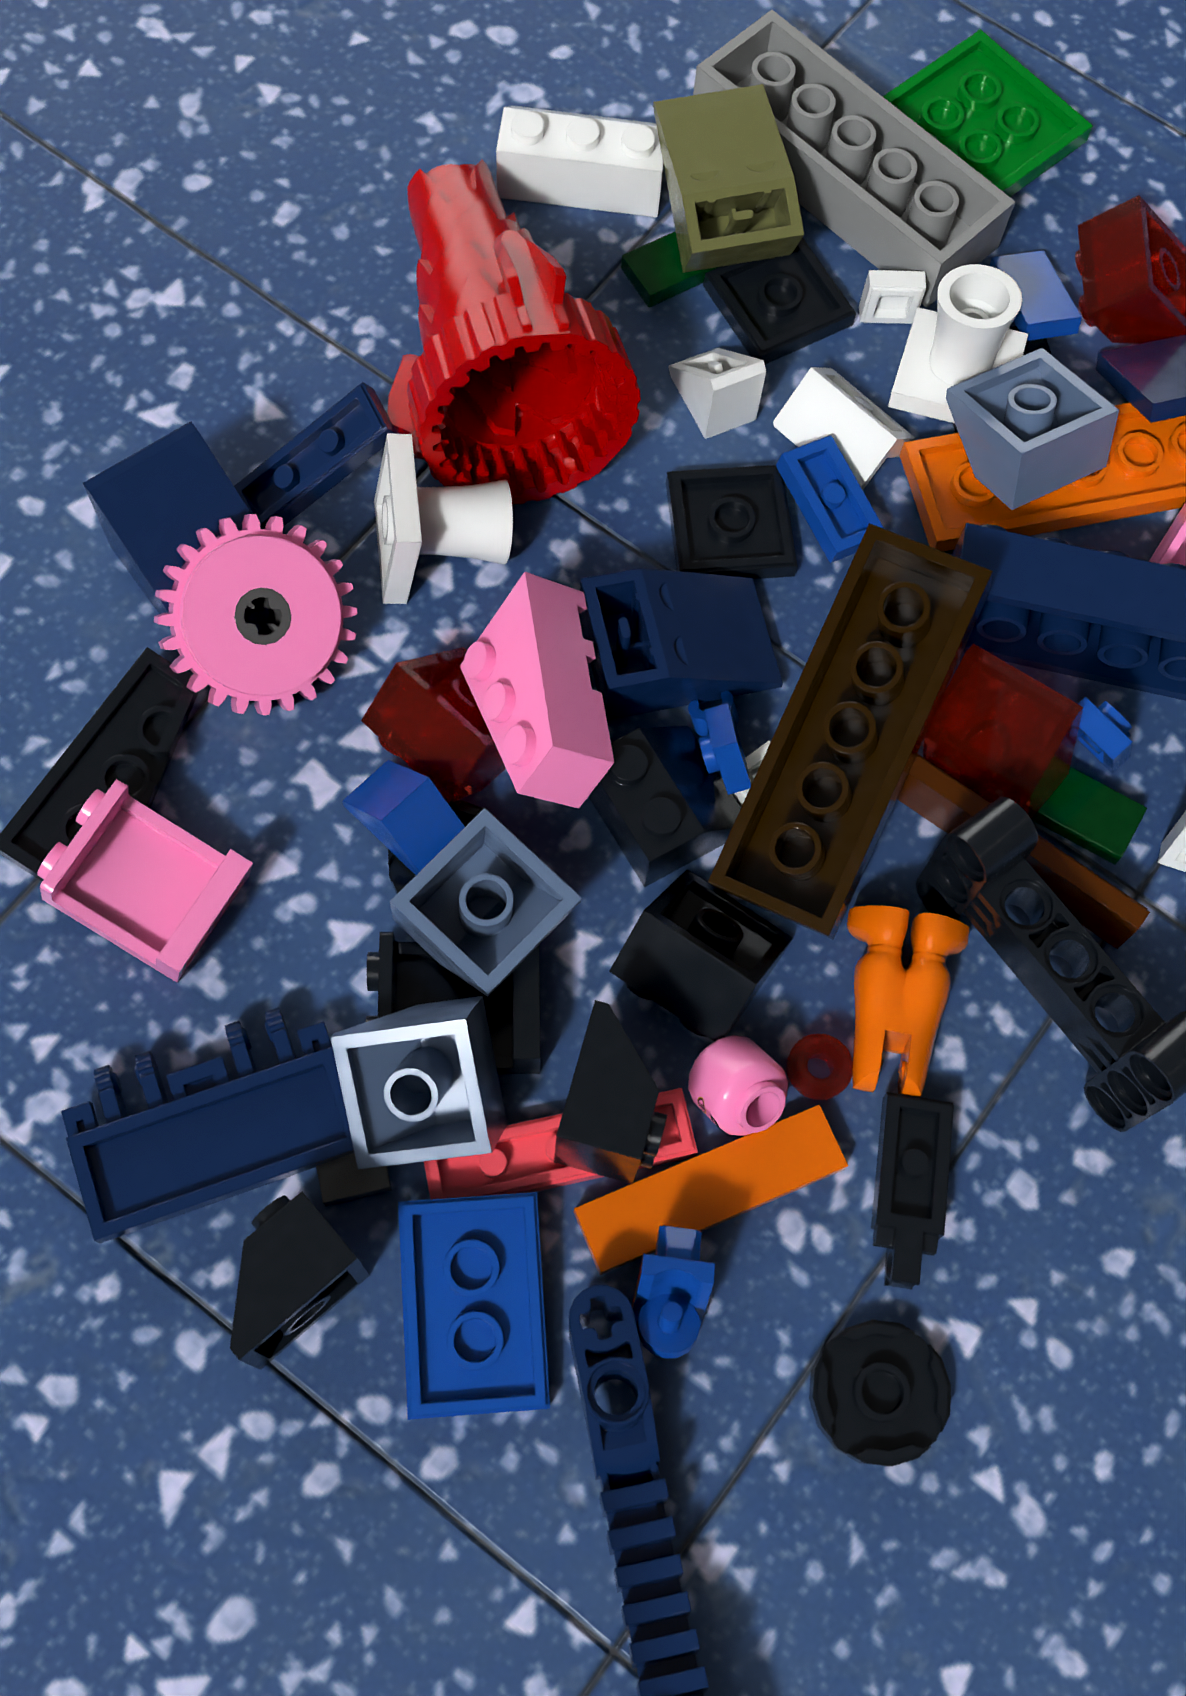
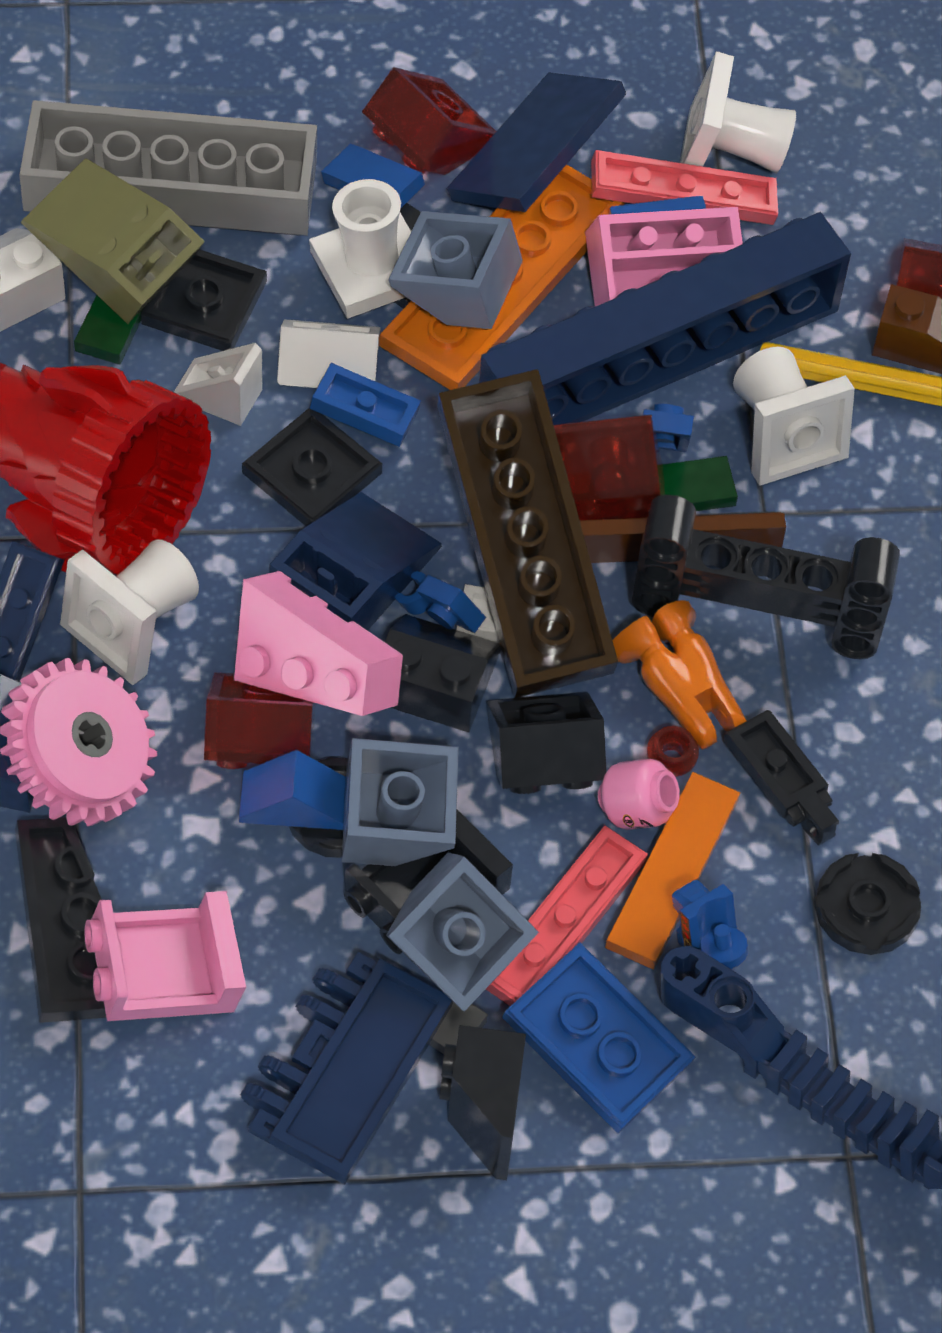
camera: 40 degrees left, 10 degrees down
black slope [554,1000,667,1184] -> none
white tile [859,270,926,324] -> none
green plate [882,29,1093,197] -> none

